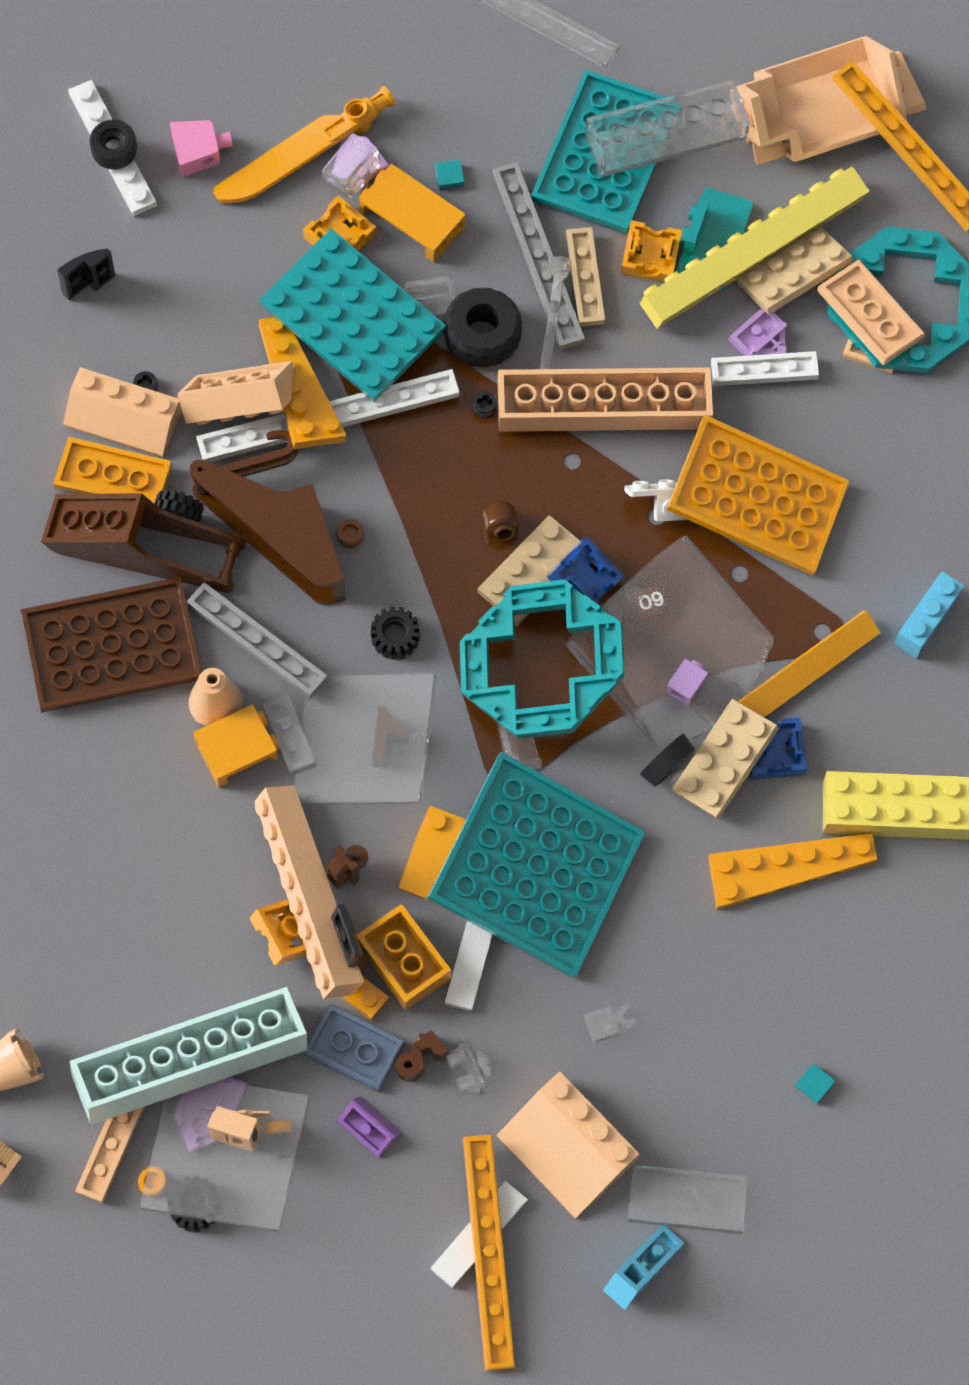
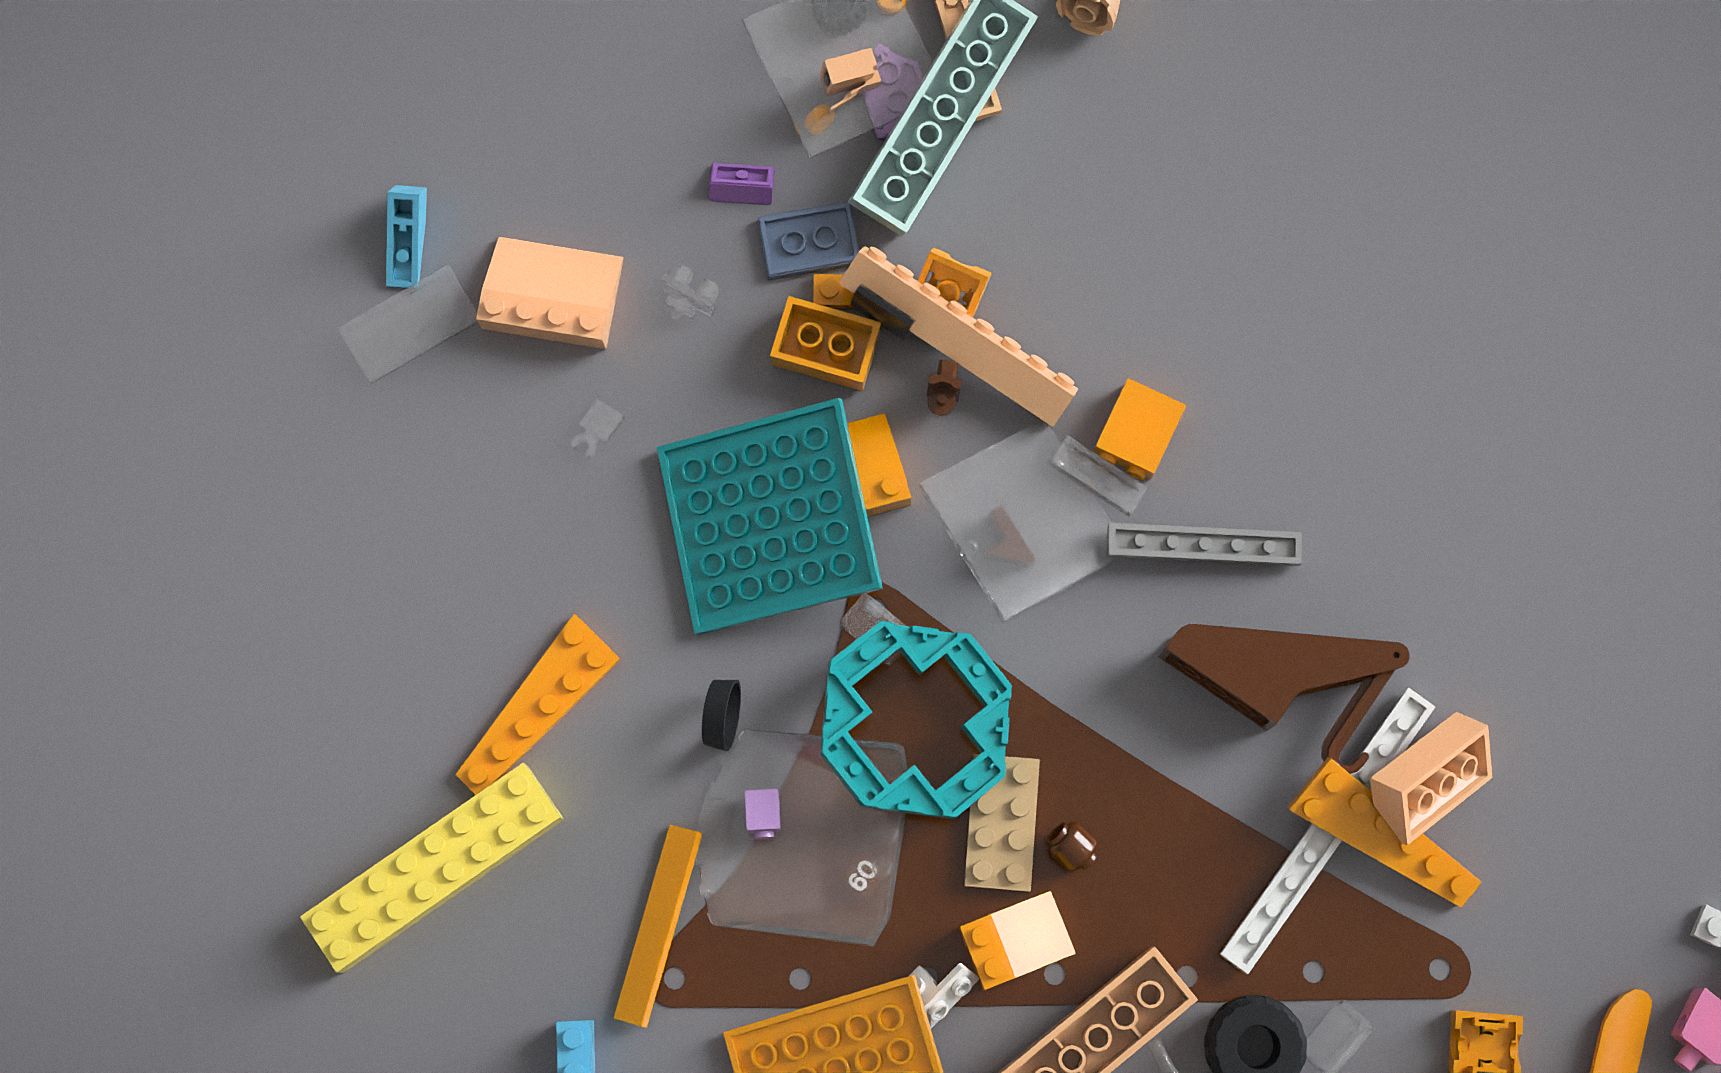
camera: 145 degrees right, 10 degrees up
reddish brown plate [21,577,201,713] -> none
reddish brown piece [41,493,247,593] -> none
light orange plate [53,437,172,504] -> none
black slope [57,248,115,300] -> none
light nougat slope [63,367,182,458] -> none
black bush [133,371,158,391] -> none
black tyre [155,490,204,522] -> none
light nougat cone [189,668,243,726] -> none
teal plate [259,228,446,402] -> none
dark orange tile [337,520,364,548] -> none
black tyre [371,606,420,660] -> none
reddish brown leg [396,1030,450,1082] -> none
white tile [430,1181,528,1289] -> none
white tile [445,921,493,1012] -> none
light orange tile [463,1134,515,1371] -> none
black bush [473,391,496,418] -> none
blue brick [546,537,624,604] -> none
tan plate [672,699,779,820] -> none
blue brick [750,717,807,780] -> none
teal tile [794,1063,835,1104] -> none
none -> slope [958,891,1075,990]

